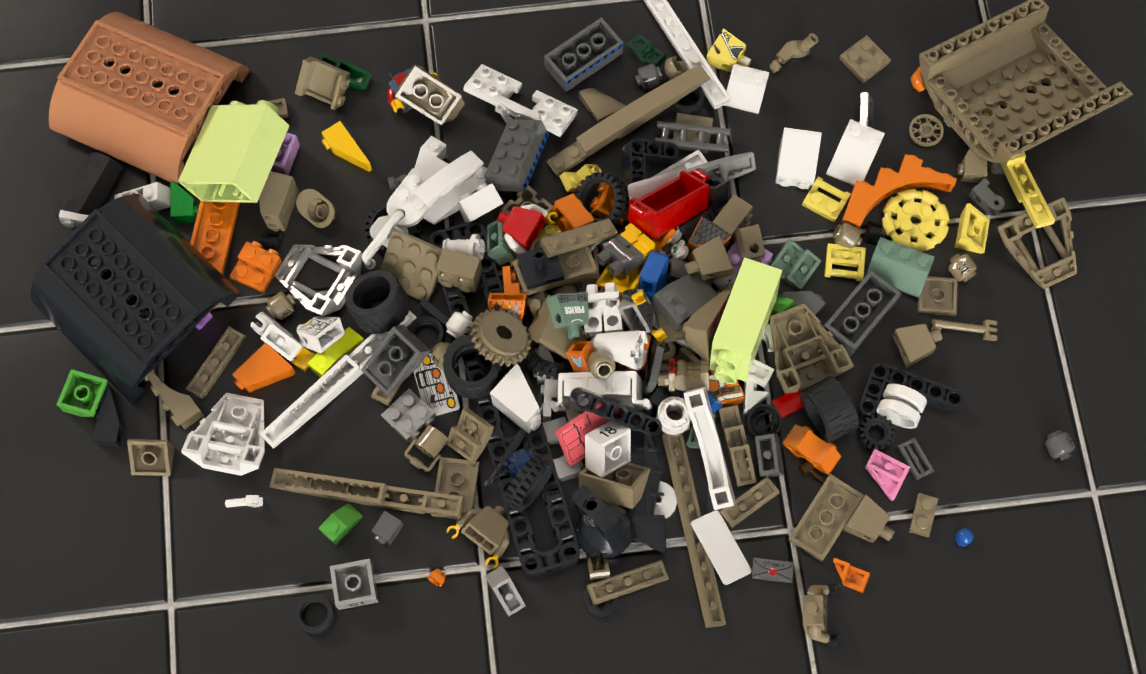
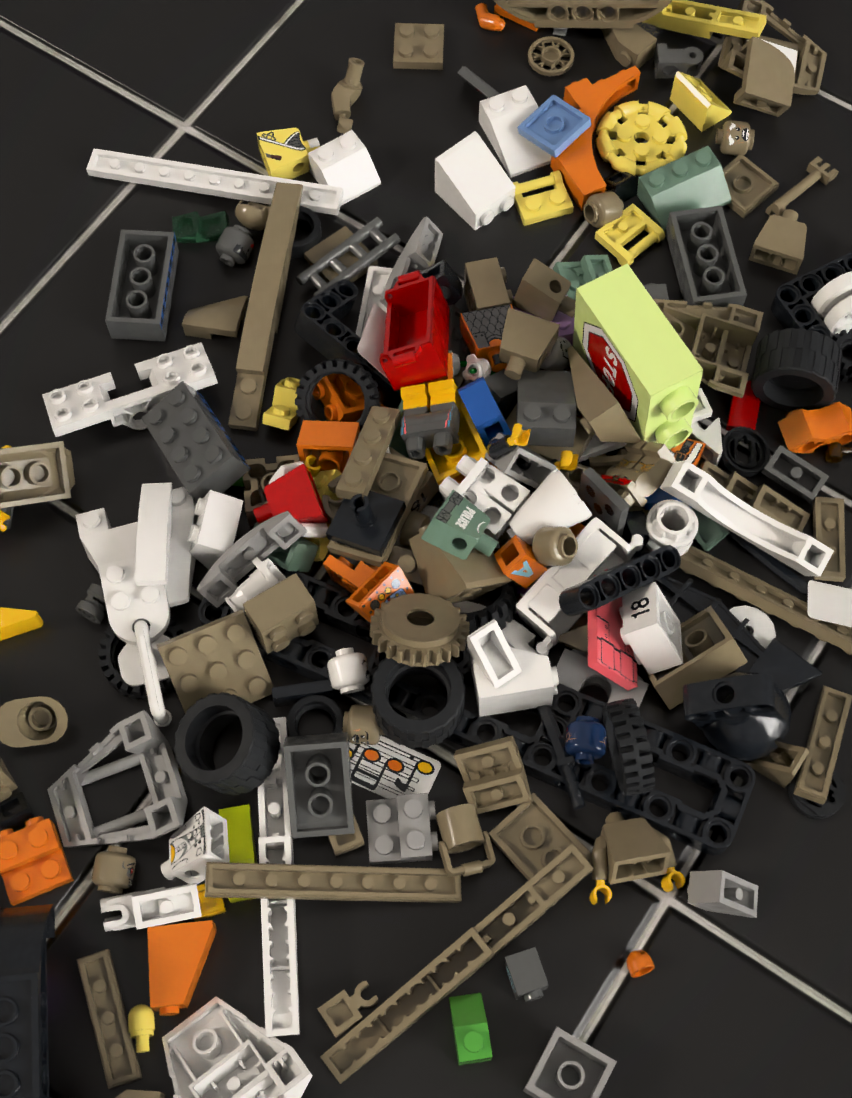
camera: 50 degrees left, 5 degrees down
none -> light yellow cylinder [128,1004,155,1053]
none -> light grey slope [197,511,307,608]
none -> dark tan tile [205,862,462,903]
none -> dark tan plate [317,981,379,1038]
none -> white slope [467,619,522,688]
none -> medium blue plate [517,94,592,158]
none -> dark tan panel [733,37,798,117]

